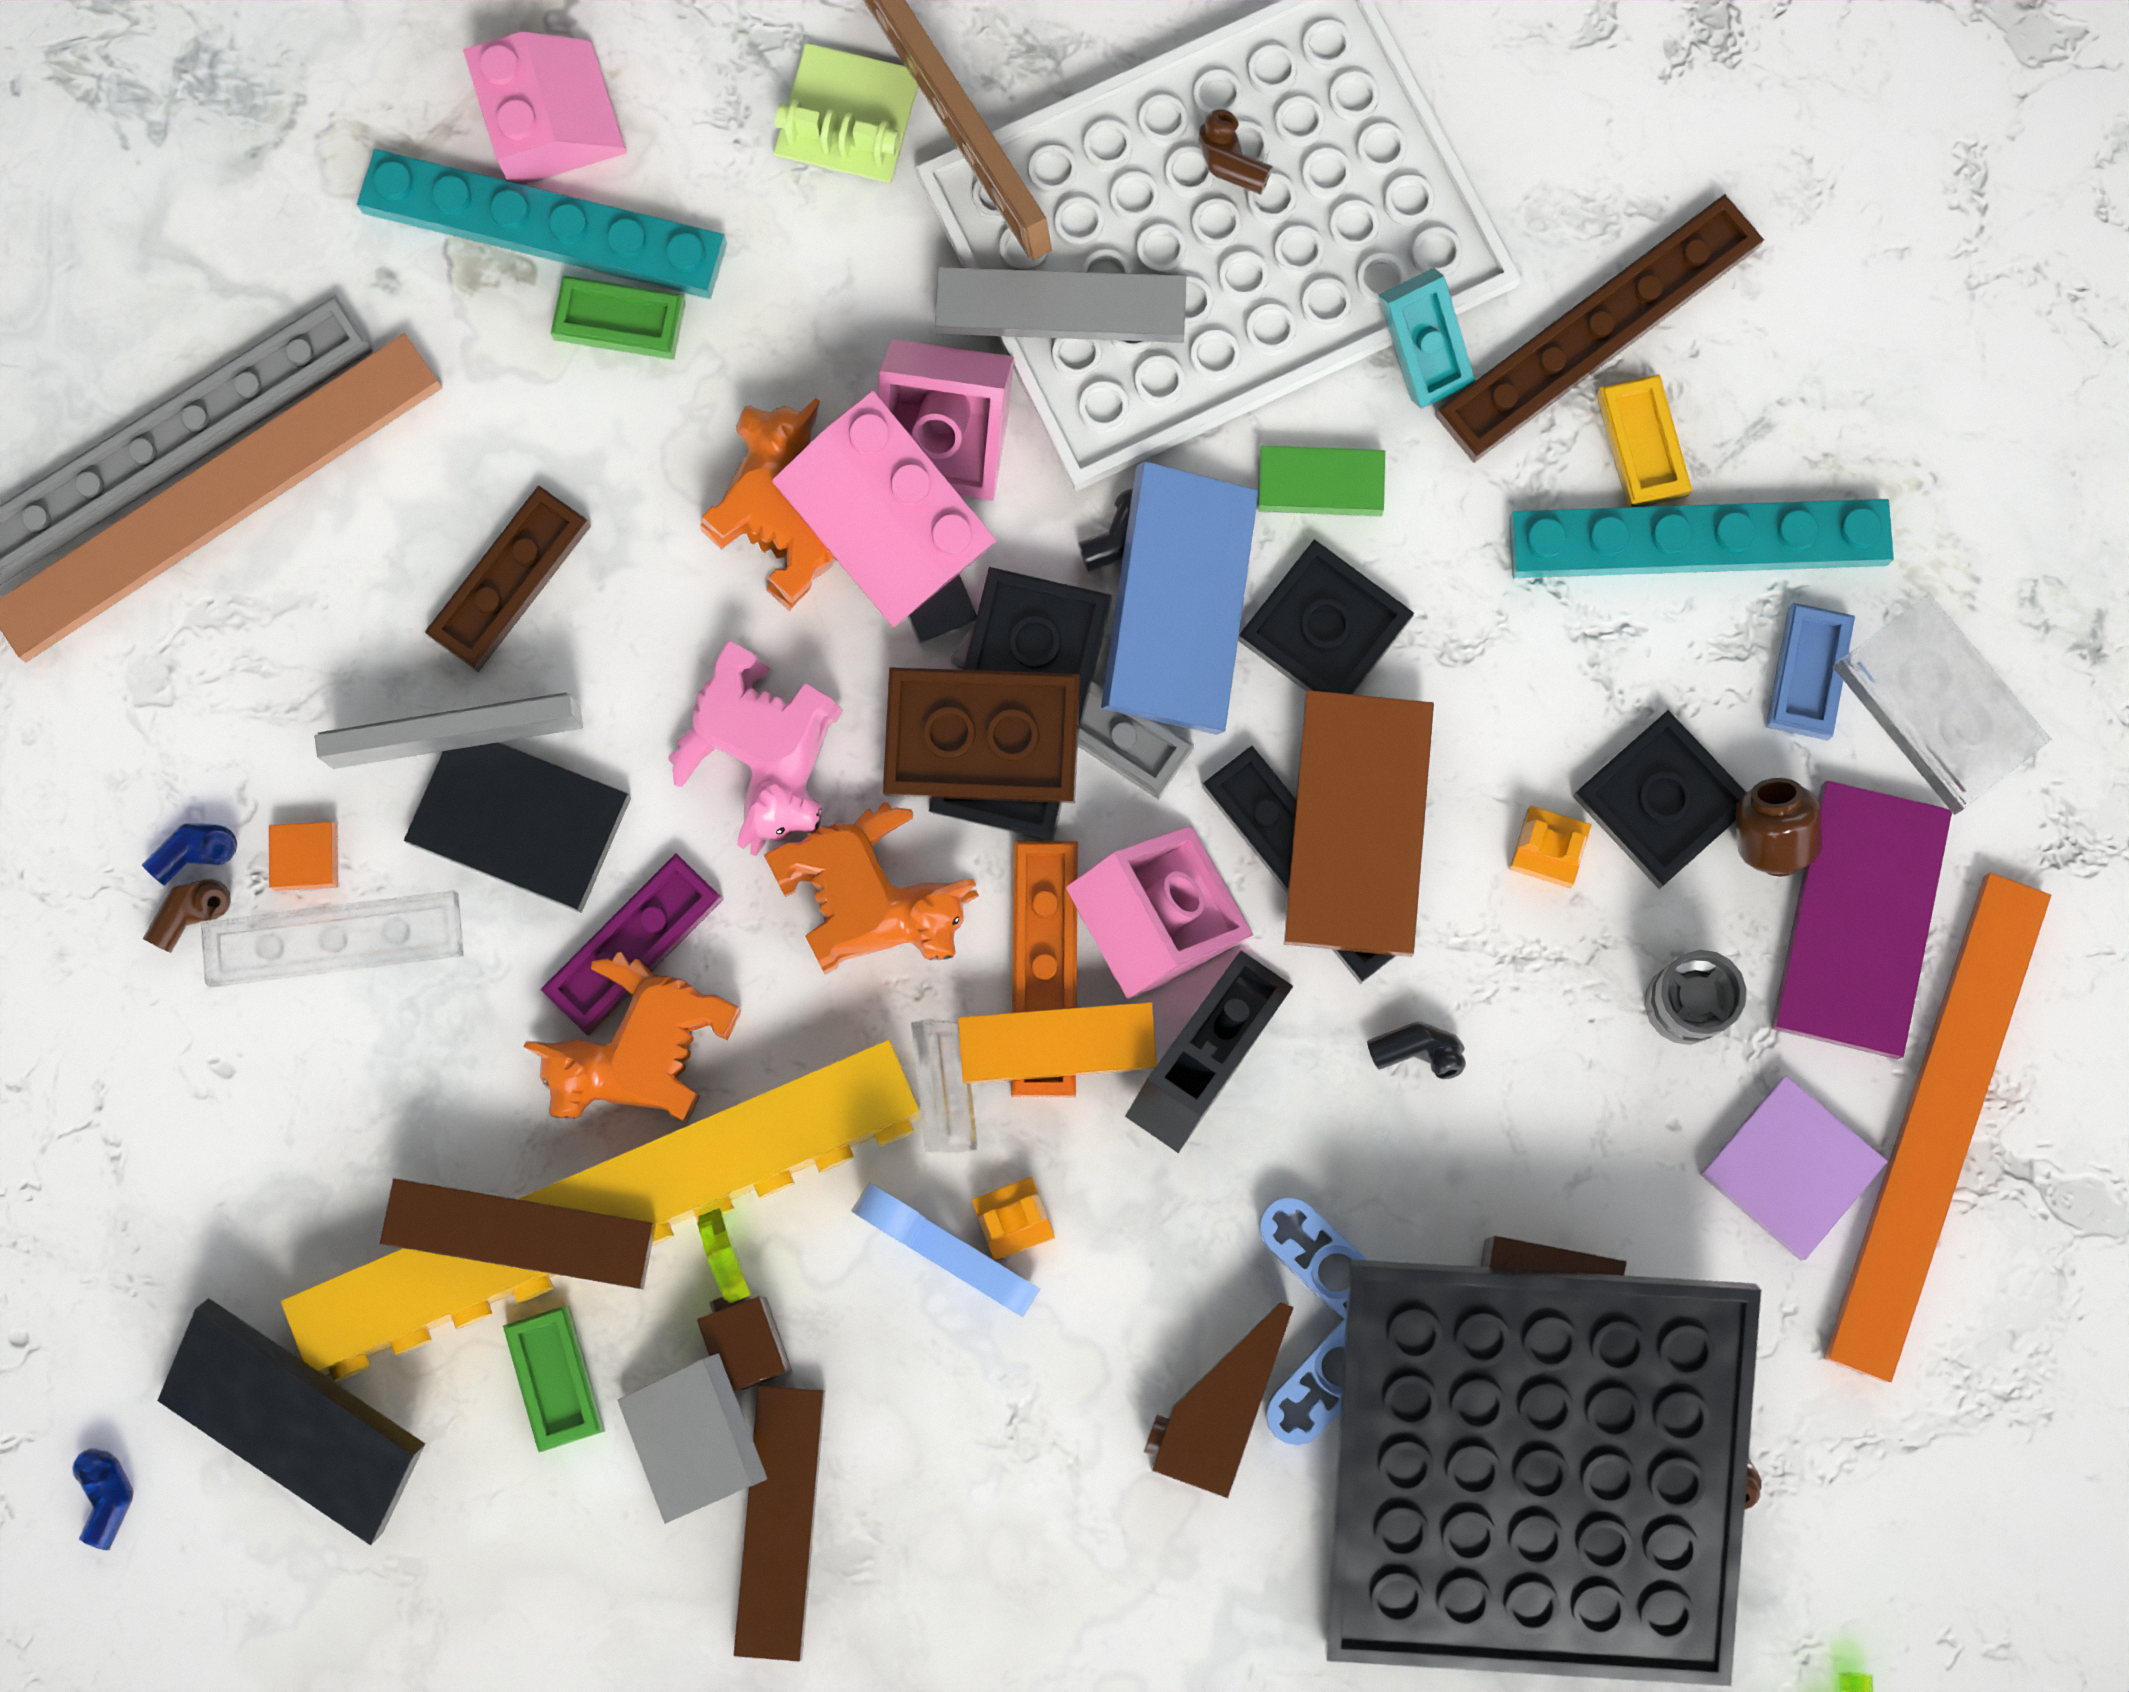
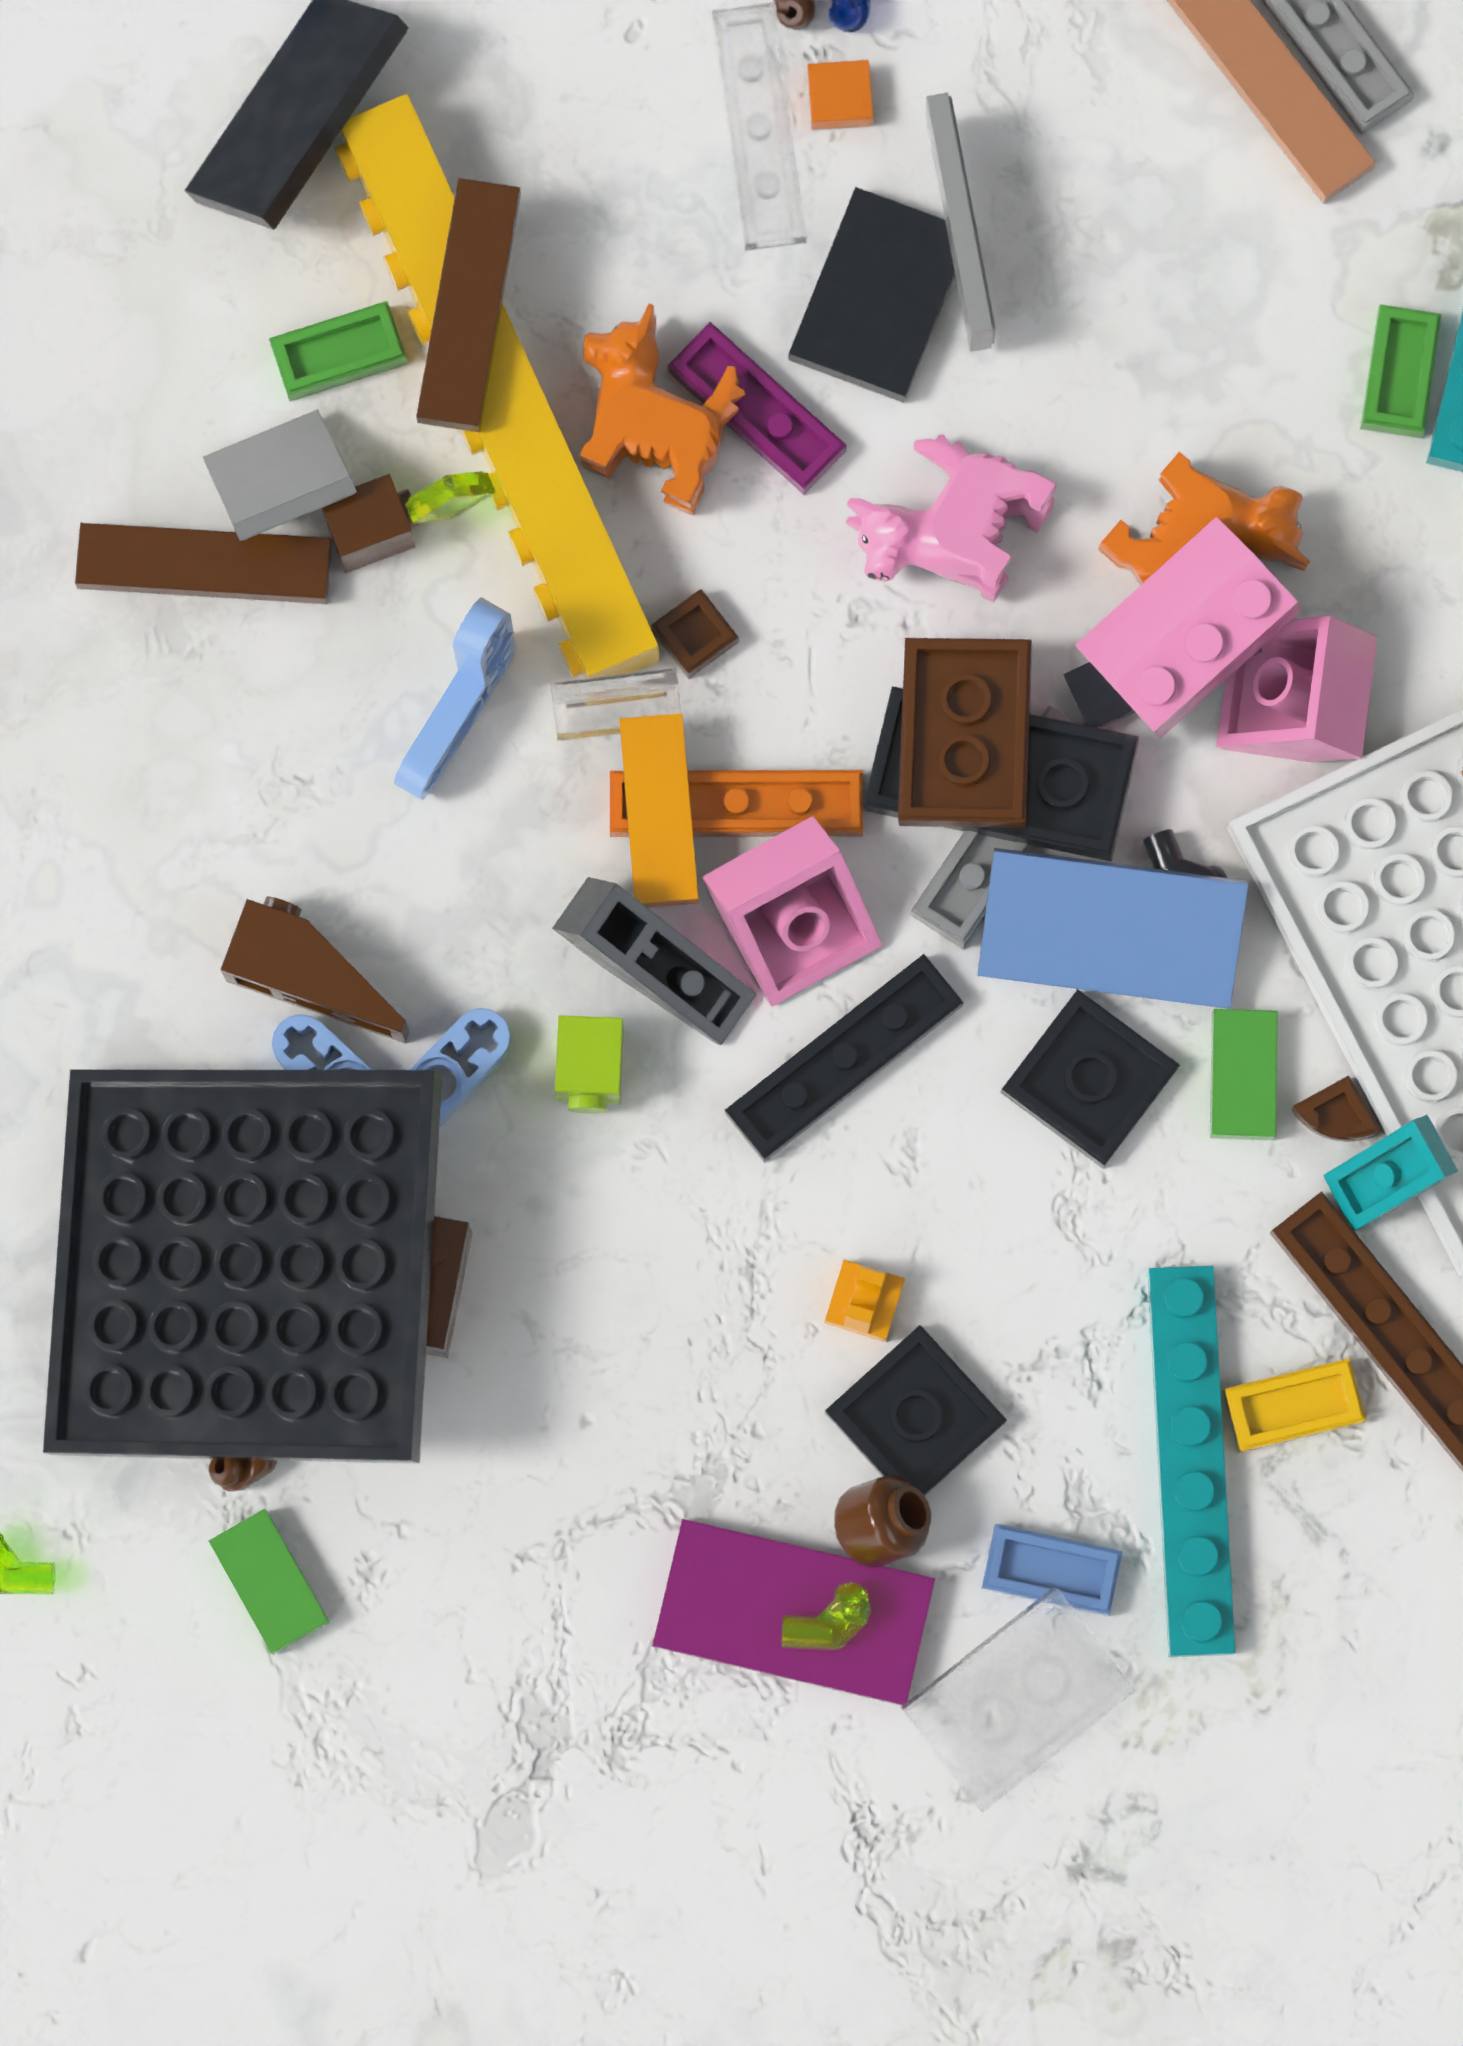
camera: 85 degrees right, 0 degrees up
reddish brown tile [425,485,591,673] -> none
orange animal [764,802,979,974] -> none
light grey tile [935,267,1187,343] -> none
light orange tile [971,1176,1055,1261] -> none
dark orange tile [1283,690,1434,957] -> none
black arm [1367,1022,1466,1079] -> none
flat silver wheel [1645,950,1747,1045] -> none
lavender tile [1700,1075,1888,1261] -> none
orange tile [1823,872,2052,1383] -> none
none -> bright green tile [209,1509,330,1655]
none -> lime brick [555,1015,624,1114]
none -> reddish brown tile [651,589,739,679]
none -> clear neon green arm [782,1583,871,1650]
none -> reddish brown tile [1291,1075,1381,1142]

